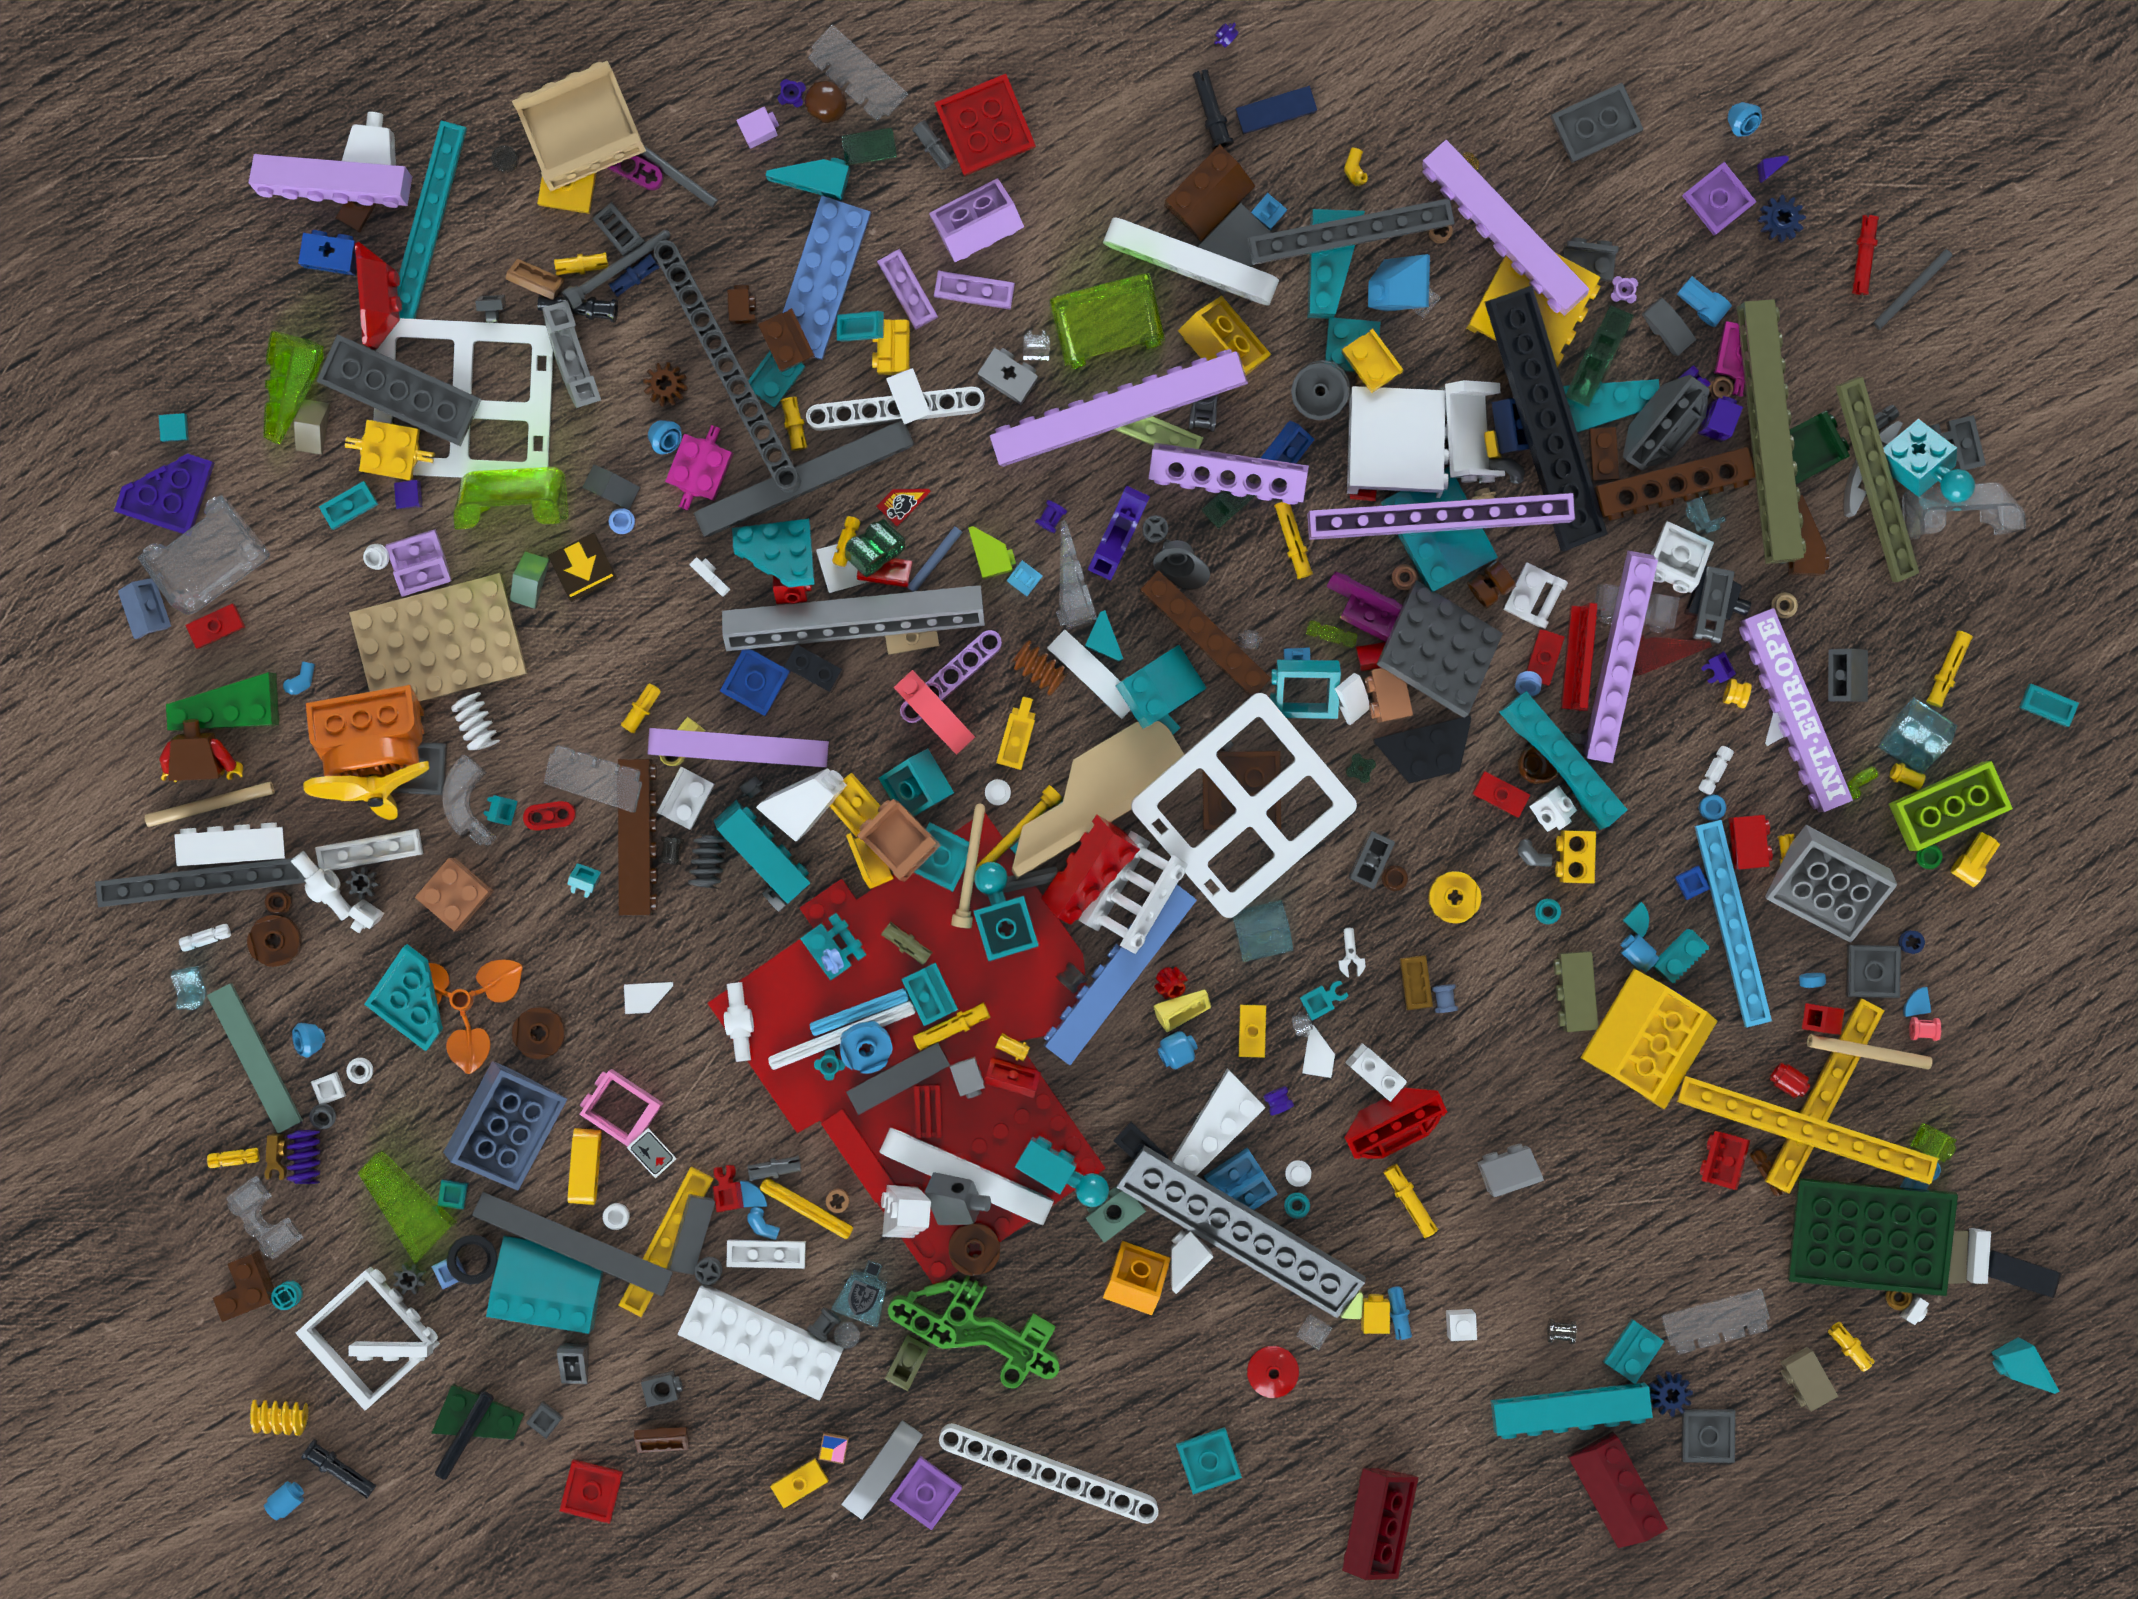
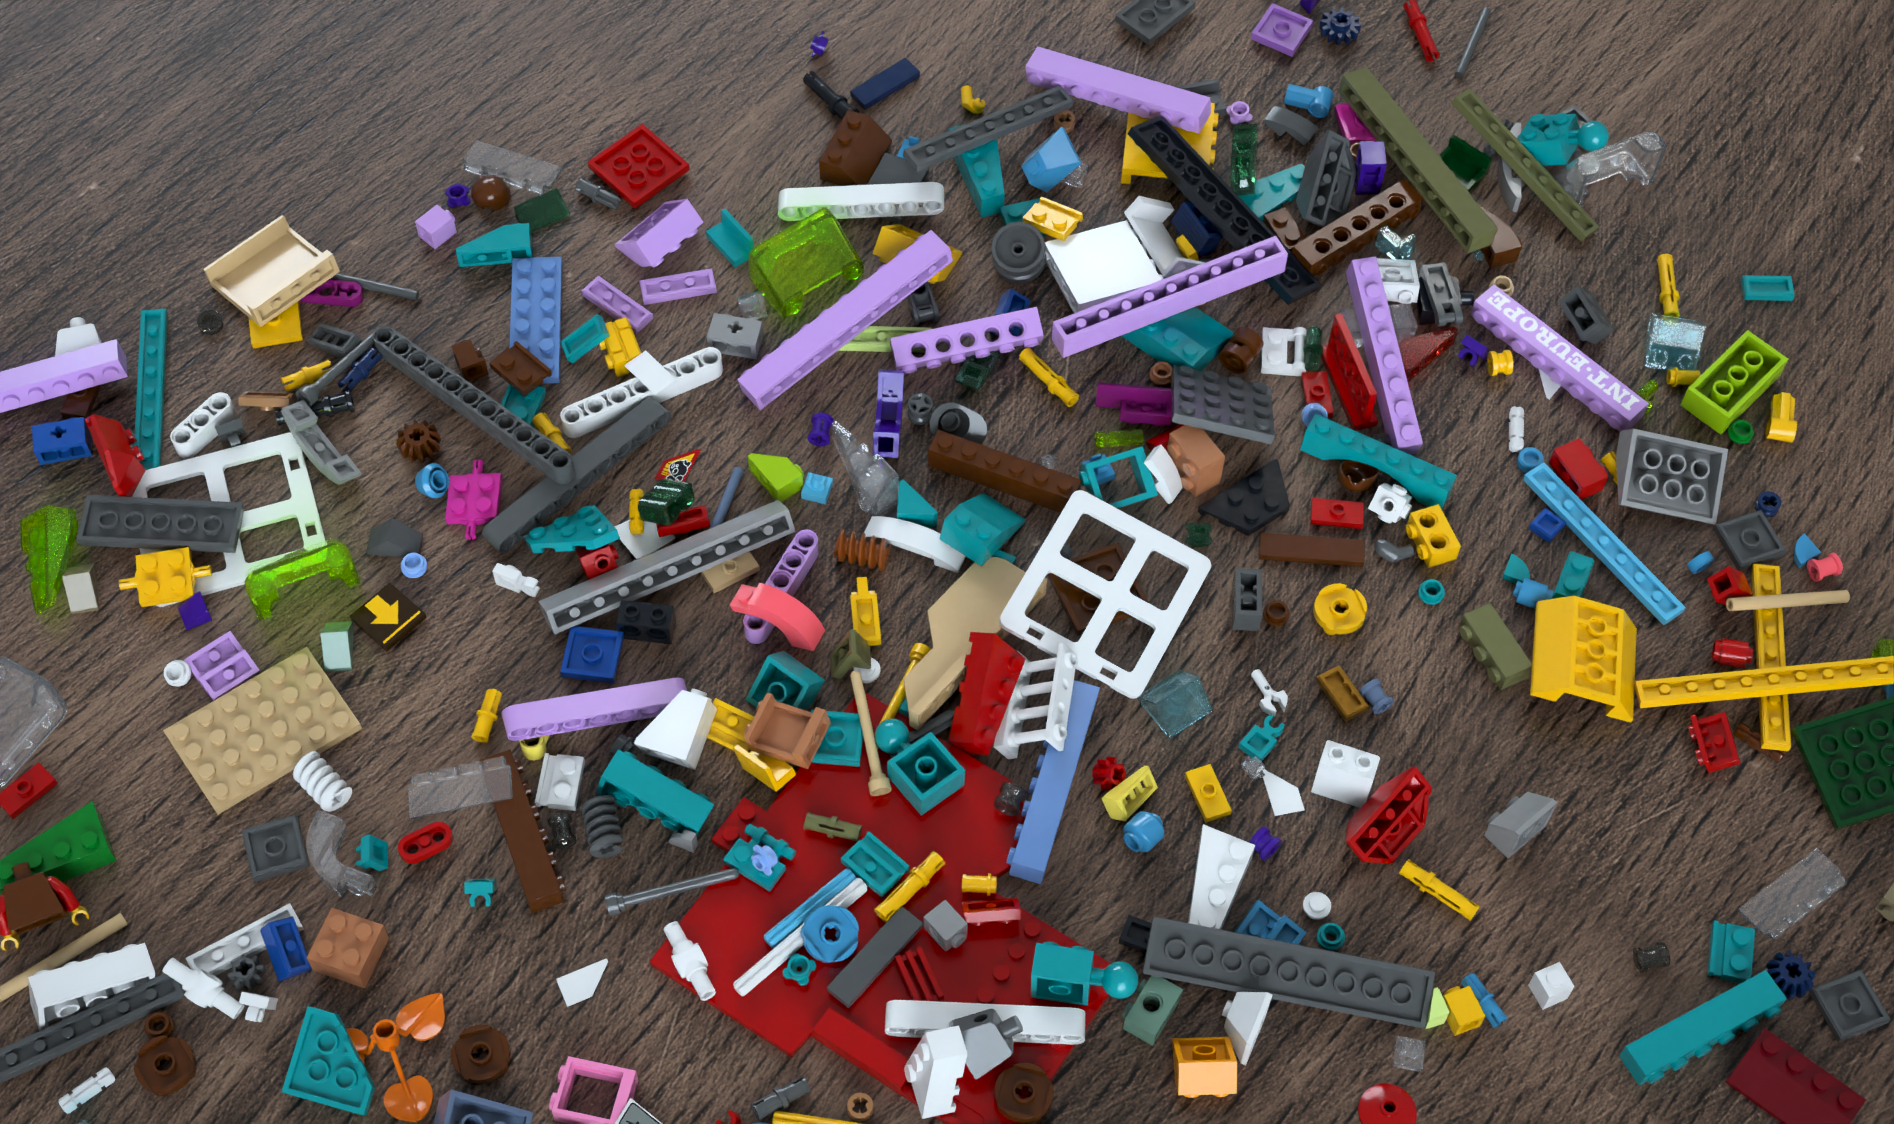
camera: 25 degrees left, 30 degrees down
dark azure arm [283,662,315,695] -> none
orange brick [303,685,429,820] -> none
teal plate [319,481,379,530] -> none
none -> white beam [170,392,236,459]
none -> blue slope [260,916,312,981]
none -> dark grey piece [605,868,739,917]
none -> teal panel [706,208,755,268]
none -> olive slope [830,629,871,679]
none -> reddish brown tile [1259,533,1365,567]
none -> clear green axle [1303,326,1323,372]

